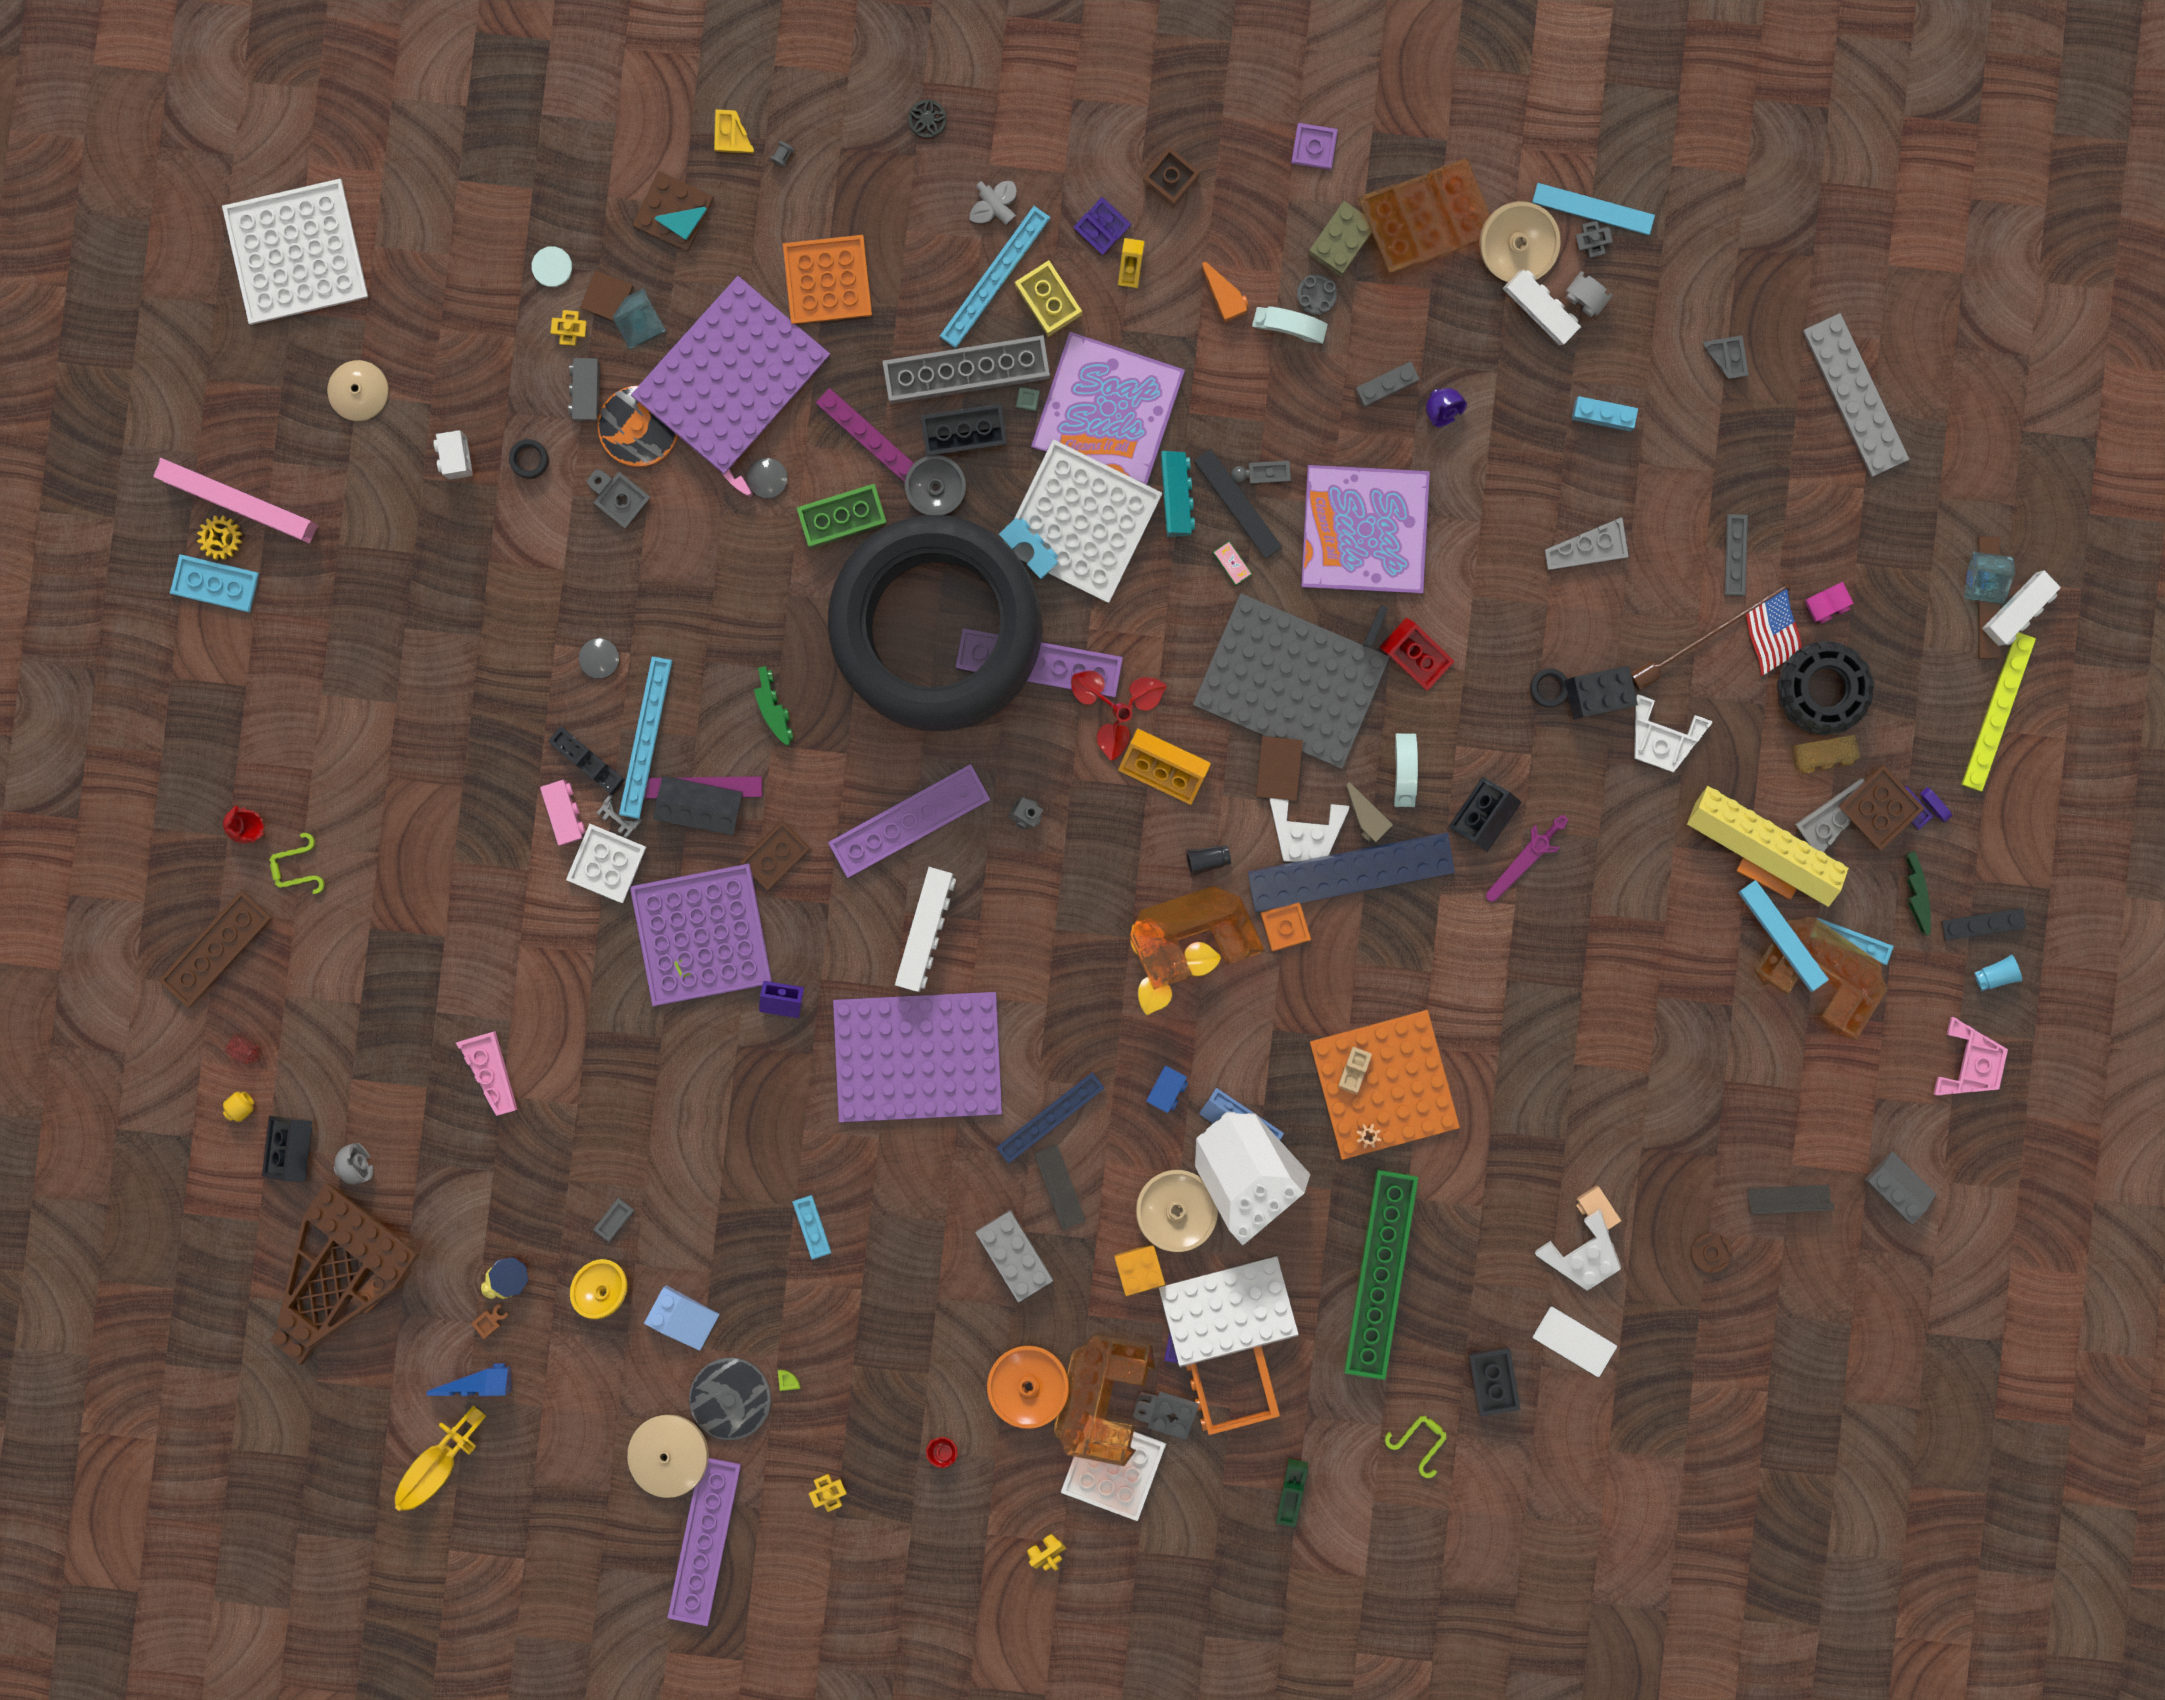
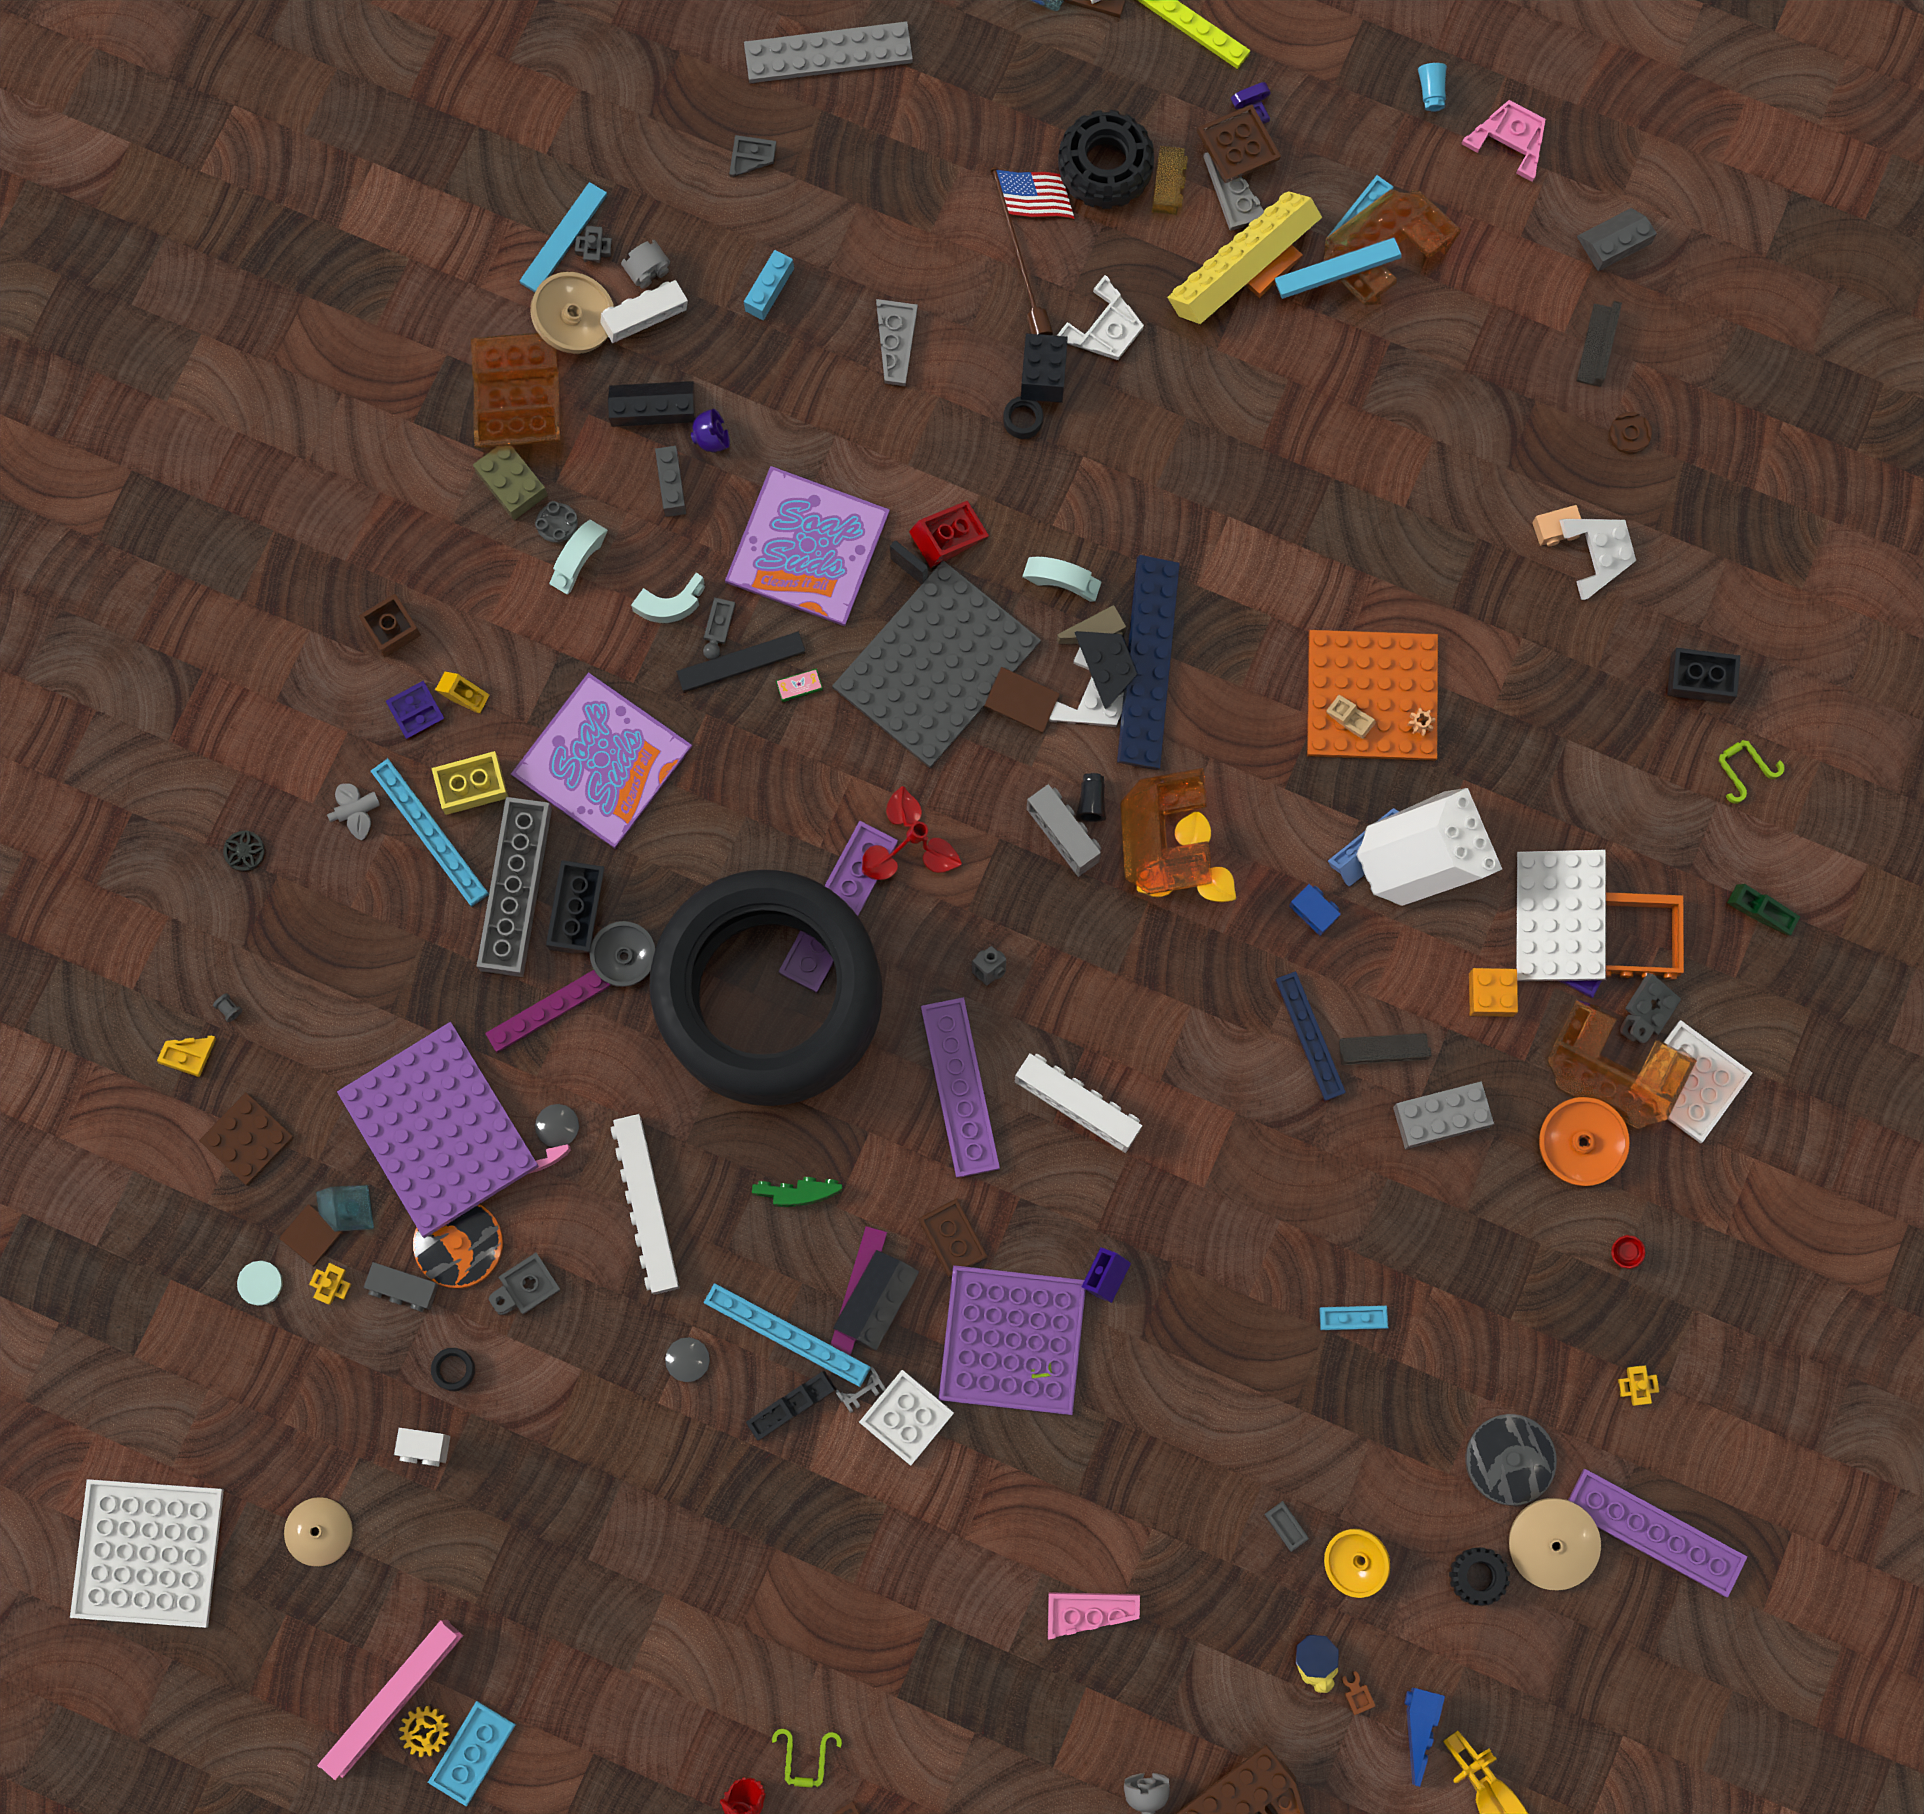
camera: 75 degrees left, 10 degrees down
bright pink brick [540,780,586,846] -> none
light blue slope [644,1285,720,1350] -> none
teal tile [655,207,707,241] -> none
lime tile [778,1370,801,1391] -> none
orange plate [783,235,872,324] -> none
bright green brick [797,484,887,549] -> none
medium lavender plate [833,992,1002,1122] -> none
medium azure arch [999,517,1059,579] -> none
white plate [1004,439,1163,603] -> none
sand green tile [1016,387,1040,412] -> none
yellow hips [1027,1534,1066,1571] -> none
light orange slope [1118,728,1211,805] -> none
tan dish [1136,1170,1218,1252] -> none
teal slope [1161,451,1195,537] -> none
orange slope [1201,262,1249,322] -> none
orange tile [1260,902,1311,951] -> none
medium lavender tile [1291,123,1338,170] -> none
green brick [1343,1169,1418,1380] -> none
black slope [1449,777,1522,852] -> none
magenta sword [1486,815,1568,902] -> none
white sticker [1533,1307,1617,1377] -> none
dark grey tile [1724,514,1748,596] -> none
dark pink brick [1804,582,1854,624] -> none
dark green slope [1904,851,1931,936] -> none
black plate [1941,908,2026,941] -> none
none -> black slope [608,381,695,427]
none -> white brick [611,1114,680,1295]
none -> light aqua arch [631,573,705,623]
none -> light grey brick [1027,784,1101,877]
none -> black wing [1074,631,1138,709]
none -> black tyre [1449,1547,1510,1606]

